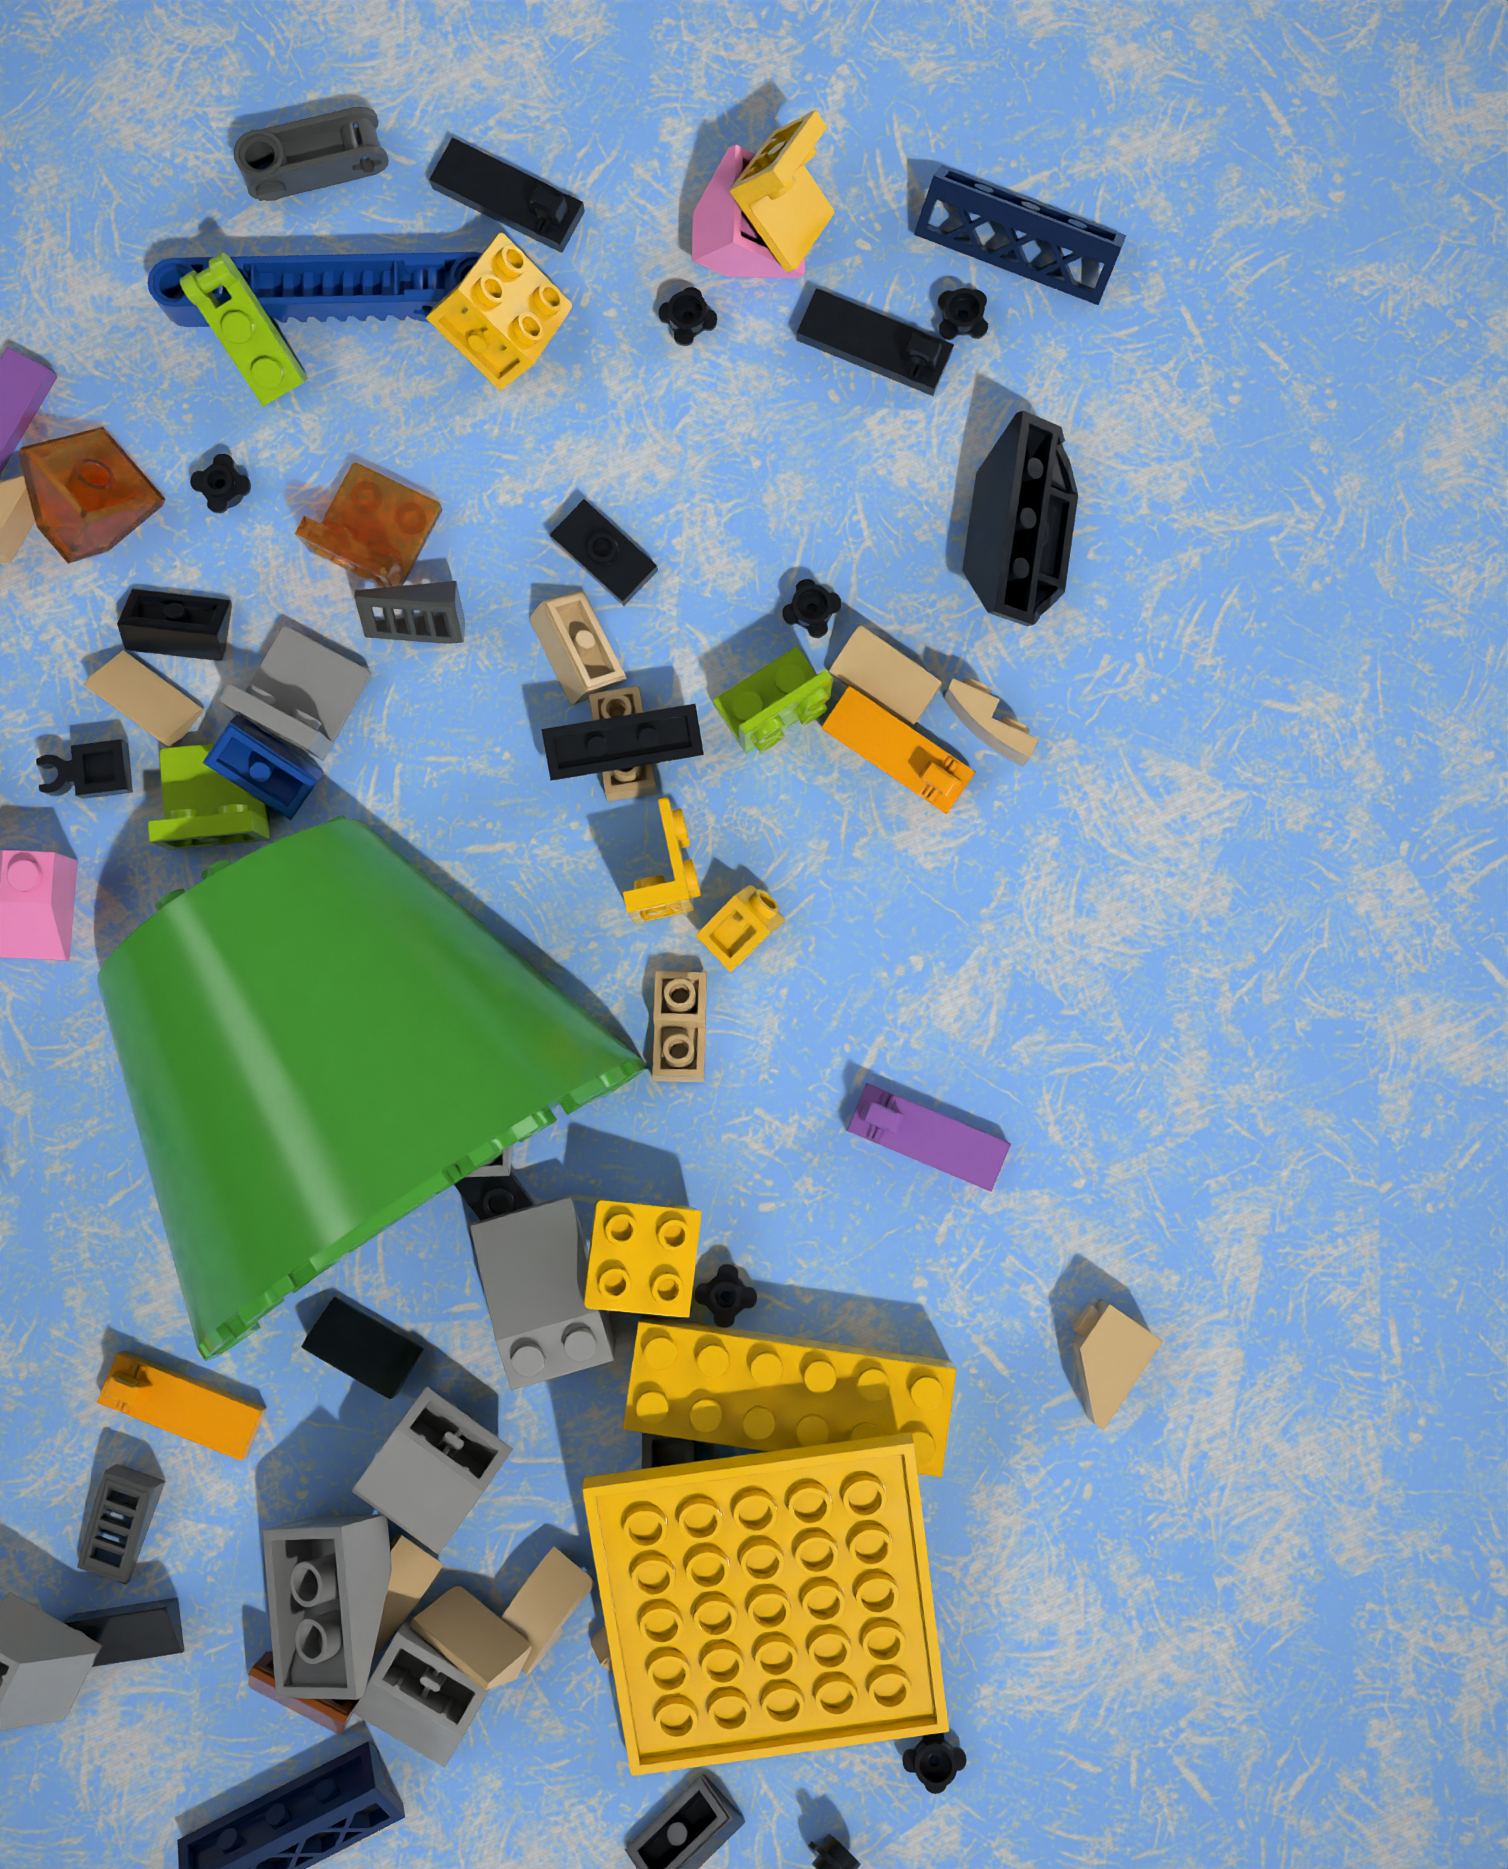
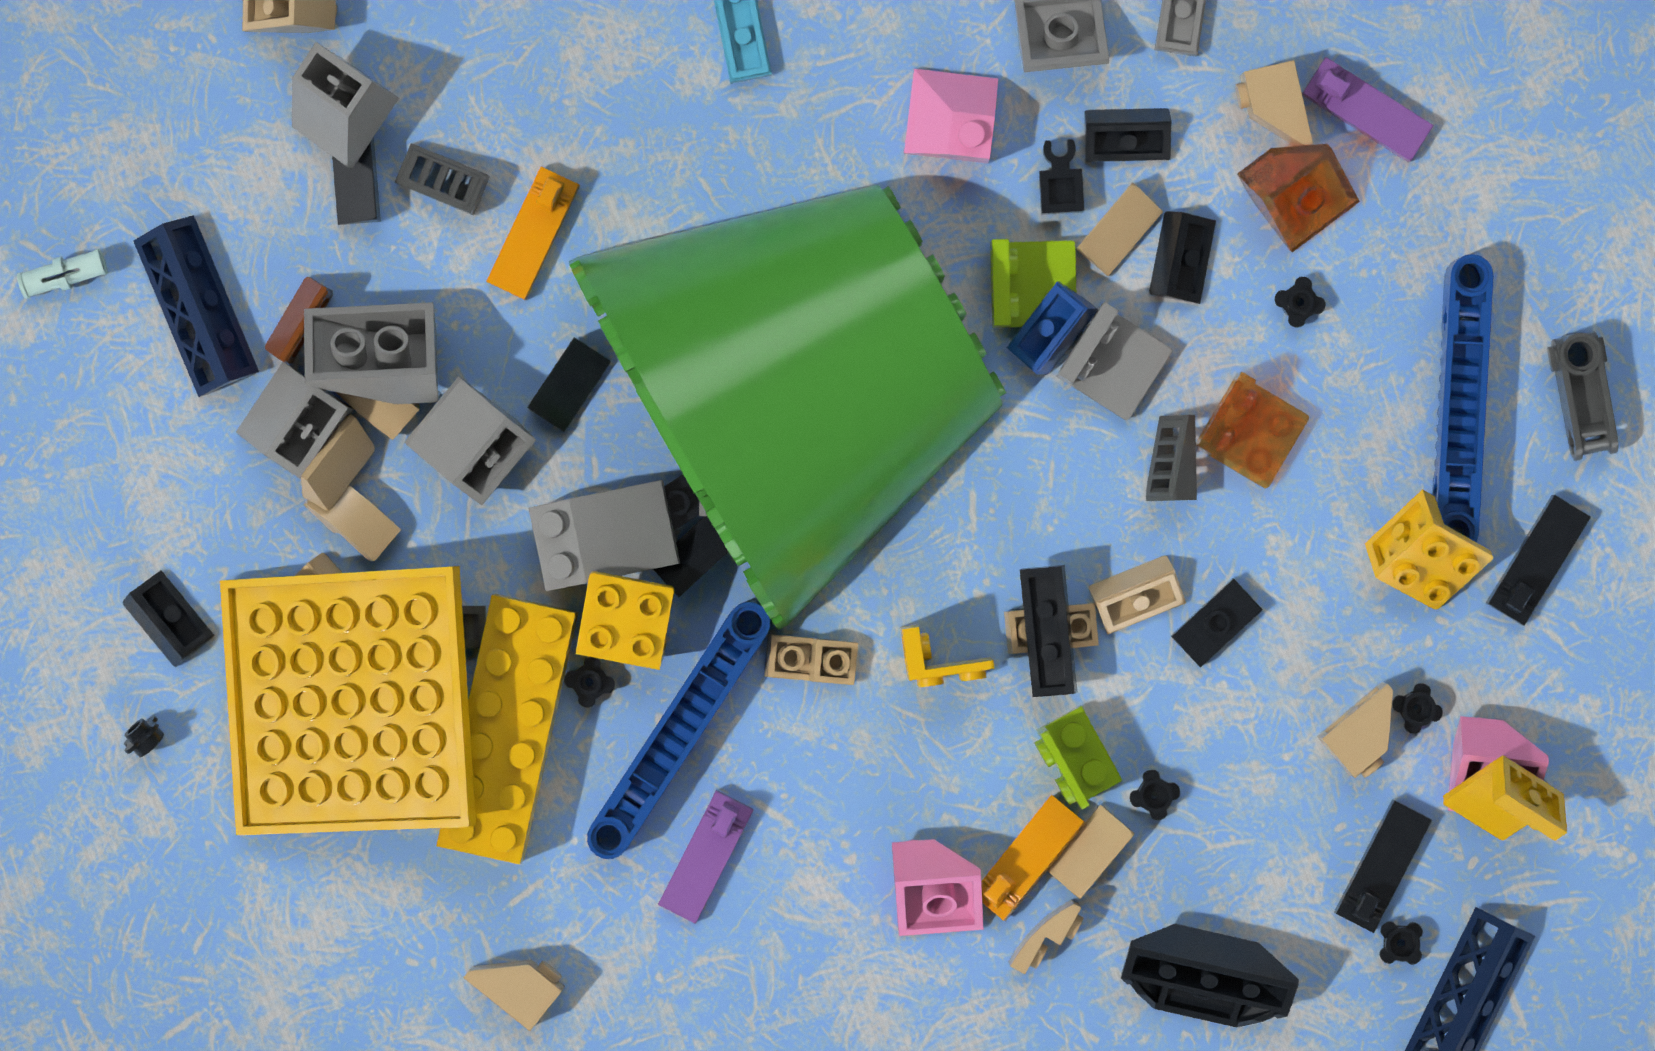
camera: 90 degrees right, 5 degrees up
lime plate [179,252,308,407] -> none
yellow bracket [695,885,785,973] -> none
black plate [902,1733,967,1794] -> none
none -> blue gear [587,601,771,859]
none -> black slope [653,516,728,598]
none -> bright pink slope [892,839,984,936]
none -> black slope [1084,108,1172,162]
none -> tan slope [1317,682,1393,778]

